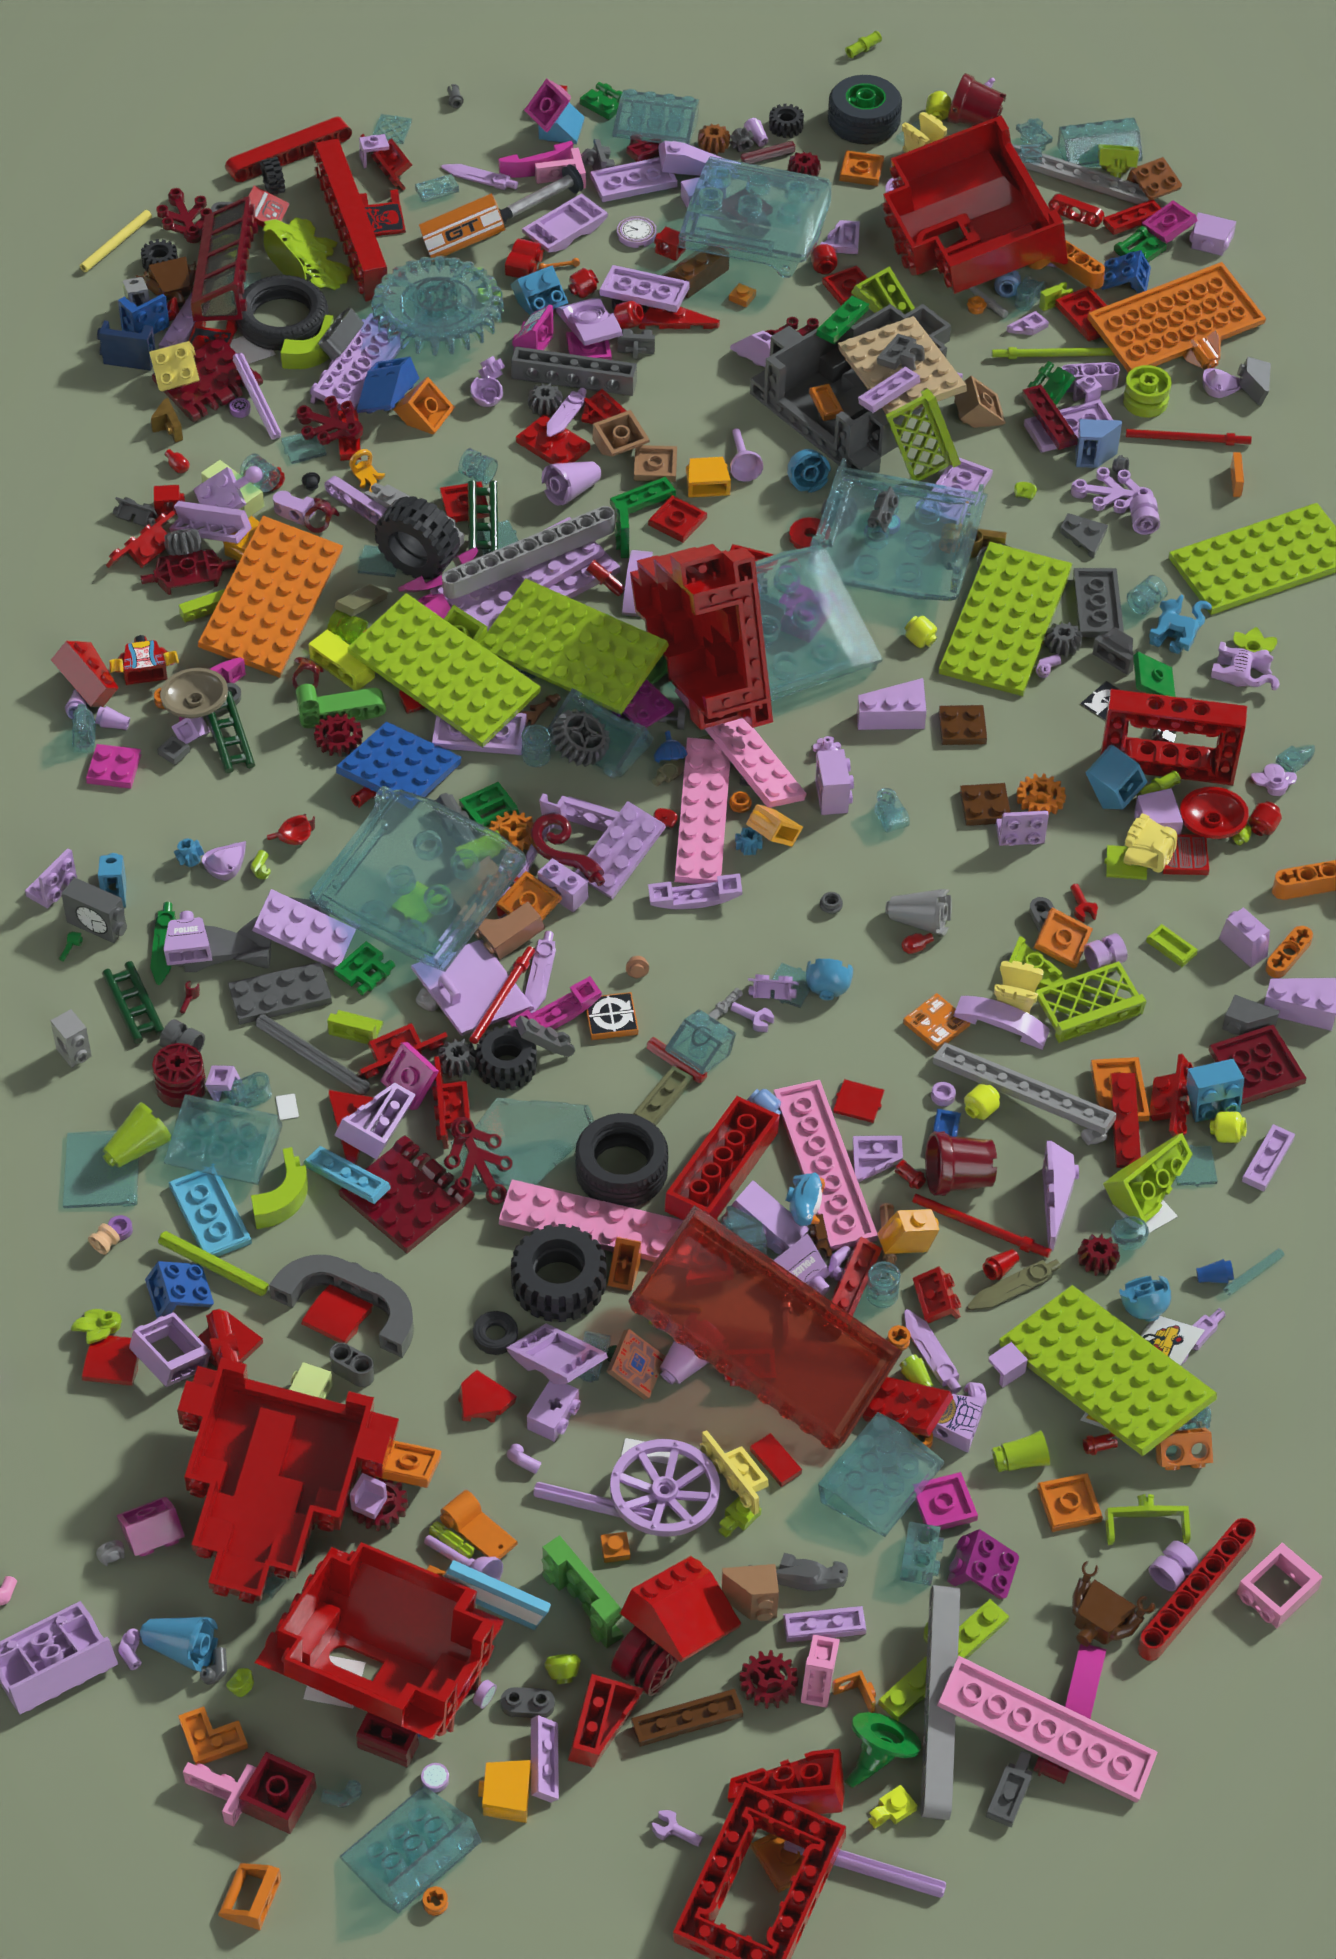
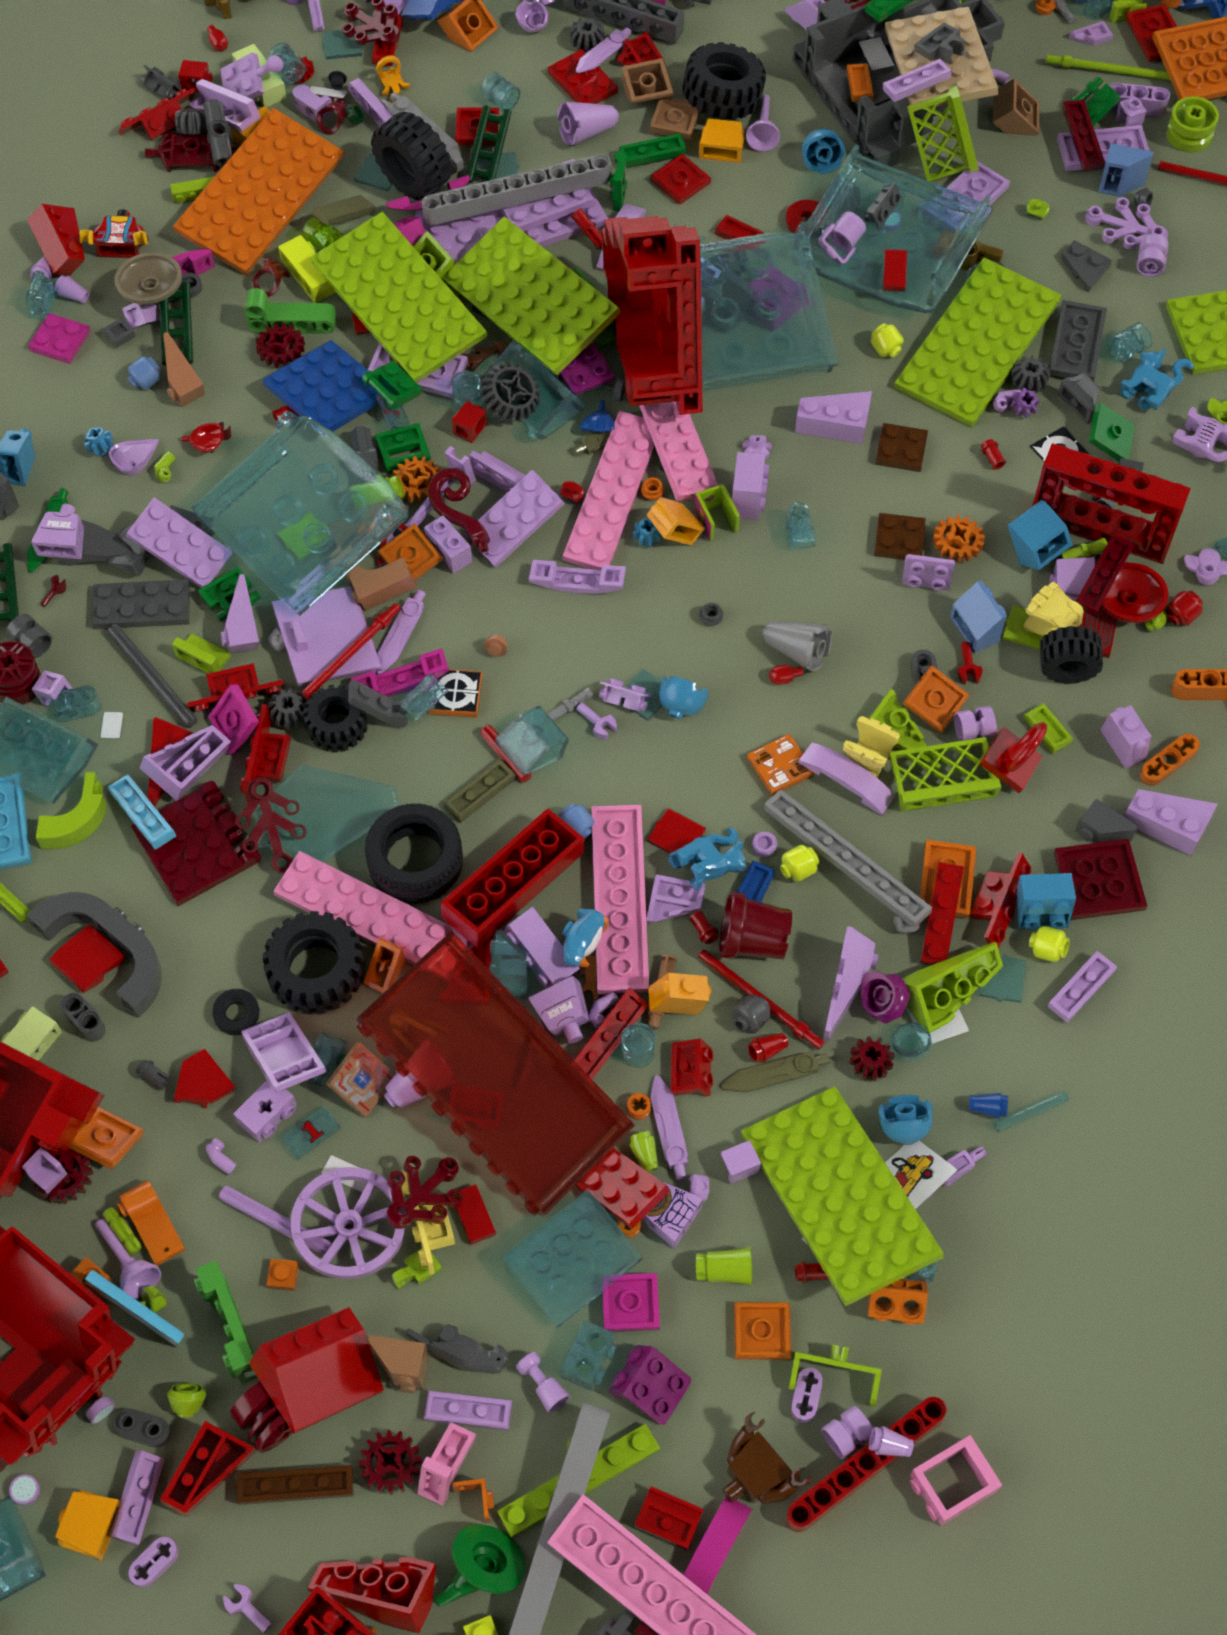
camera: 15 degrees right, 10 degrees up
none -> medium blue head [128,356,162,390]
none -> lavender beam [128,1537,179,1588]
none -> dark grey pin [136,1060,171,1090]
none -> nougat slope [164,332,205,407]
none -> dark grey piece [203,99,232,167]
none -> lavender slope [220,574,259,654]
none -> clear light blue tile [281,1106,341,1160]
none -> white sticker [310,86,348,98]
none -> dark green tile [345,103,364,126]
none -> green plate [361,360,422,410]
none -> clear light blue tile [375,393,410,430]
none -> dark red plant [386,1156,463,1229]
none -> clear light blue hips [399,673,448,721]
none -> red brick [452,401,487,443]
none -> lavender piece [516,1352,570,1414]
none -> red plate [634,1486,704,1551]
none -> dark azure animal [668,828,747,890]
none -> black tyre [682,42,766,120]
none -> lime piece [694,484,740,541]
none -> dark grey head [732,995,771,1034]
none -> lavender beam [791,1367,823,1423]
none -> lavender piece [818,212,866,265]
none -> white sticker [859,37,894,70]
none -> magenta hat [860,971,910,1024]
none -> lavender cone [869,1426,914,1457]
none -> red tile [883,249,907,292]
none -> medium blue slope [950,580,1006,653]
none -> red tile [979,722,1047,794]
none -> red pin [981,439,1006,470]
none -> medium lavender gear [1010,388,1040,418]
none -> black tyre [1040,626,1103,684]
none -> dark red plate [1075,534,1135,617]

